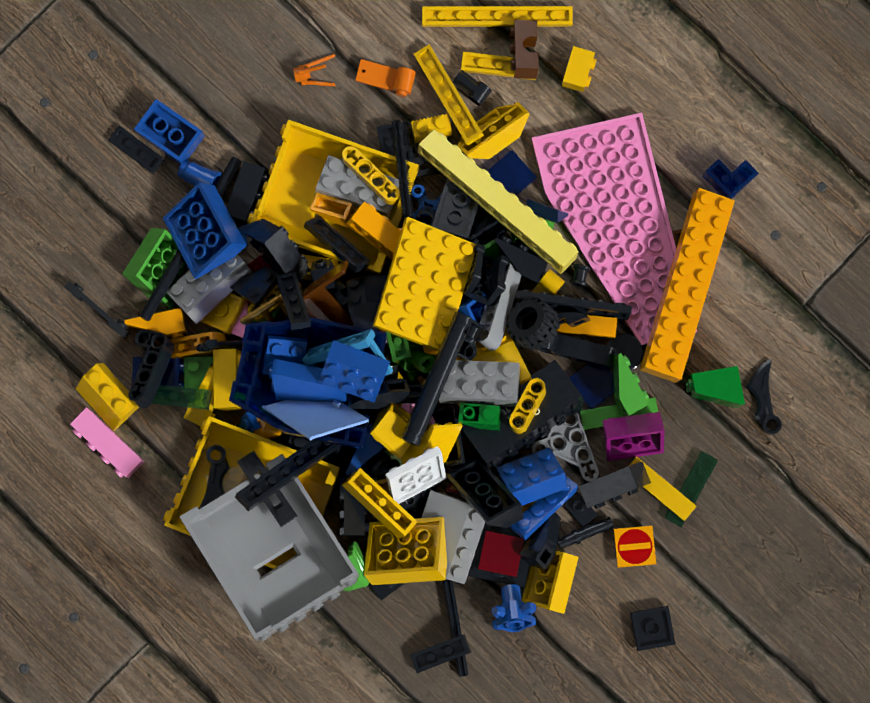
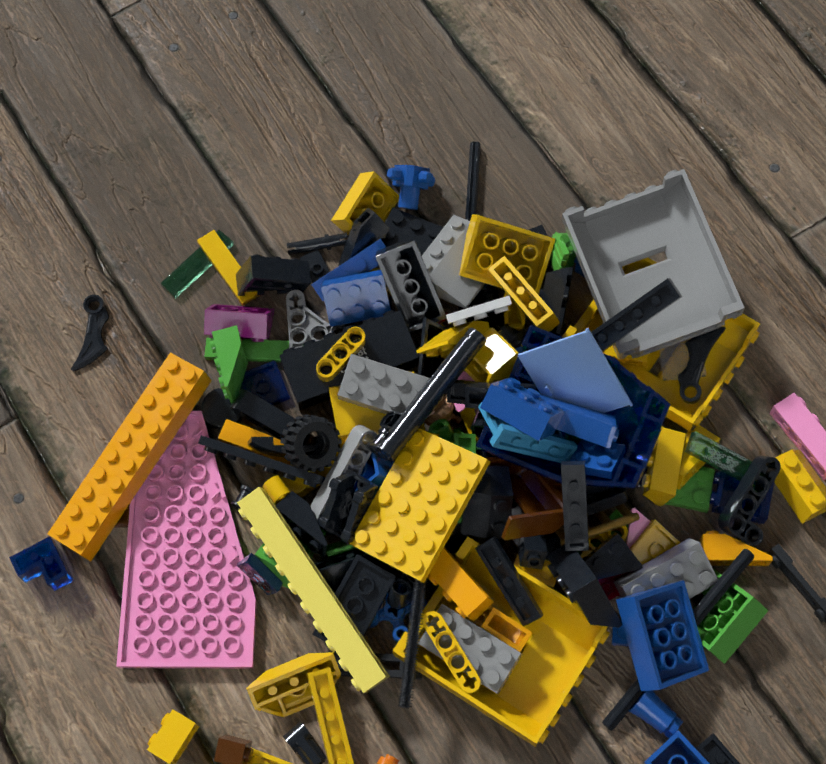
camera: 160 degrees left, 15 degrees down
light orange slope [170,332,226,359] -> none
black hinge [196,339,257,356] -> none
black brick [227,161,268,224] -> none
black container [237,451,298,527] -> none
black plate [376,122,416,159] -> none
black plate [410,634,471,673] -> none
yellow brick [411,113,452,143] -> none
green slope [458,403,501,430] -> none
dark red tile [478,531,524,577] -> none
clear blue tile [488,150,537,196] -> none
piece [614,526,656,568] -> none
black plate [630,606,676,651] -> none
green slope [685,366,745,408] -> none

